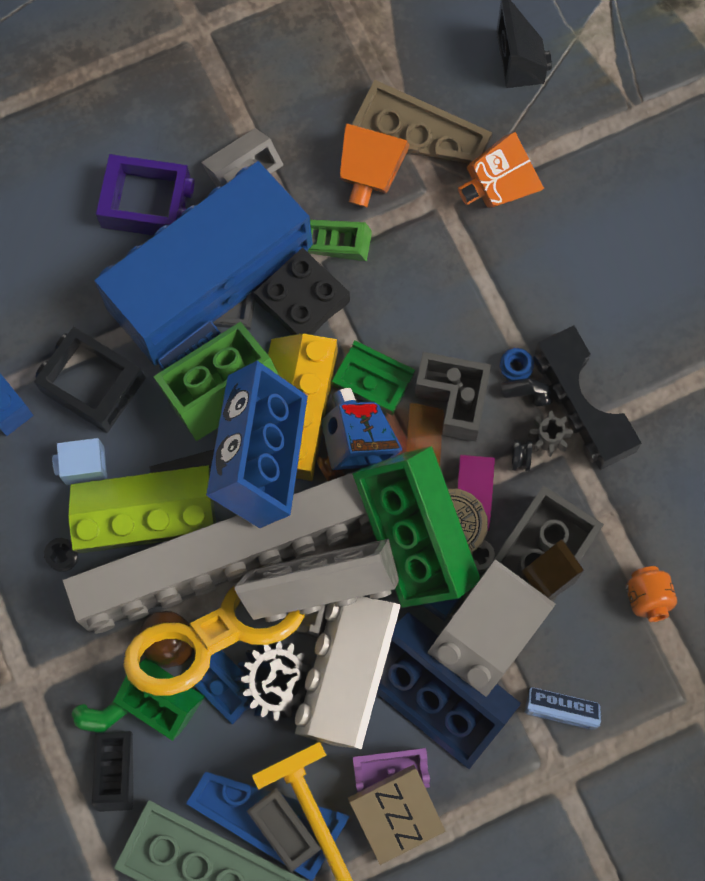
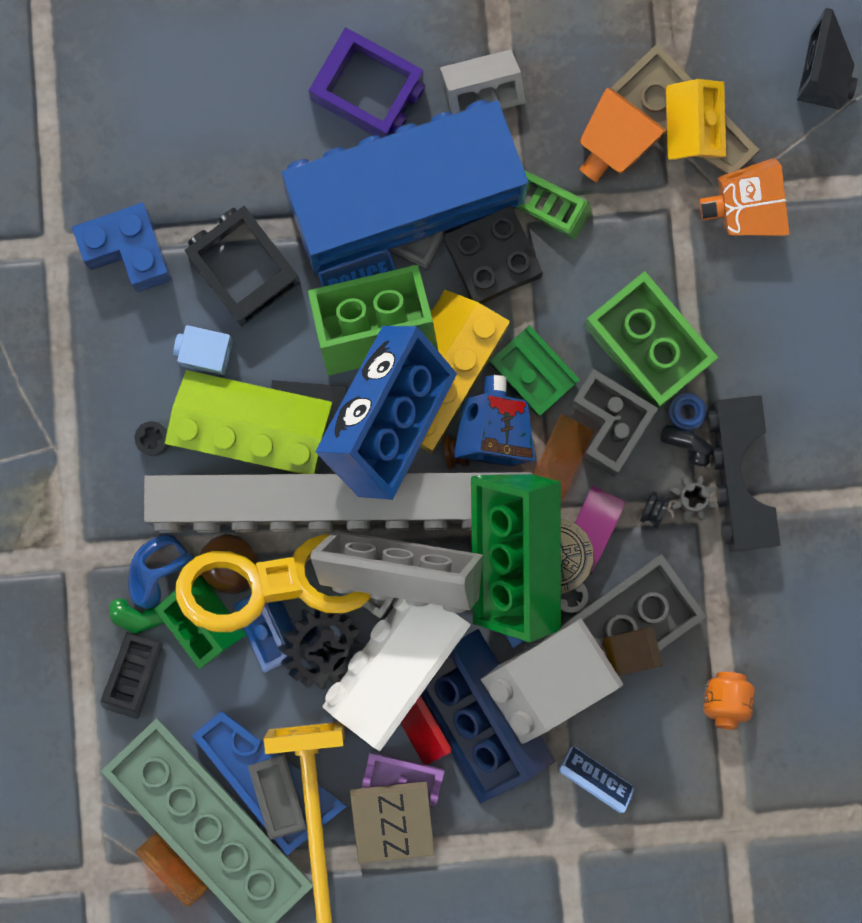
camera: 15 degrees right, 10 degrees up
none -> blue piece [128,535,194,609]
none -> red slope [400,696,452,764]
none -> bright green brick [583,271,718,409]
none -> yellow panel [666,79,726,160]

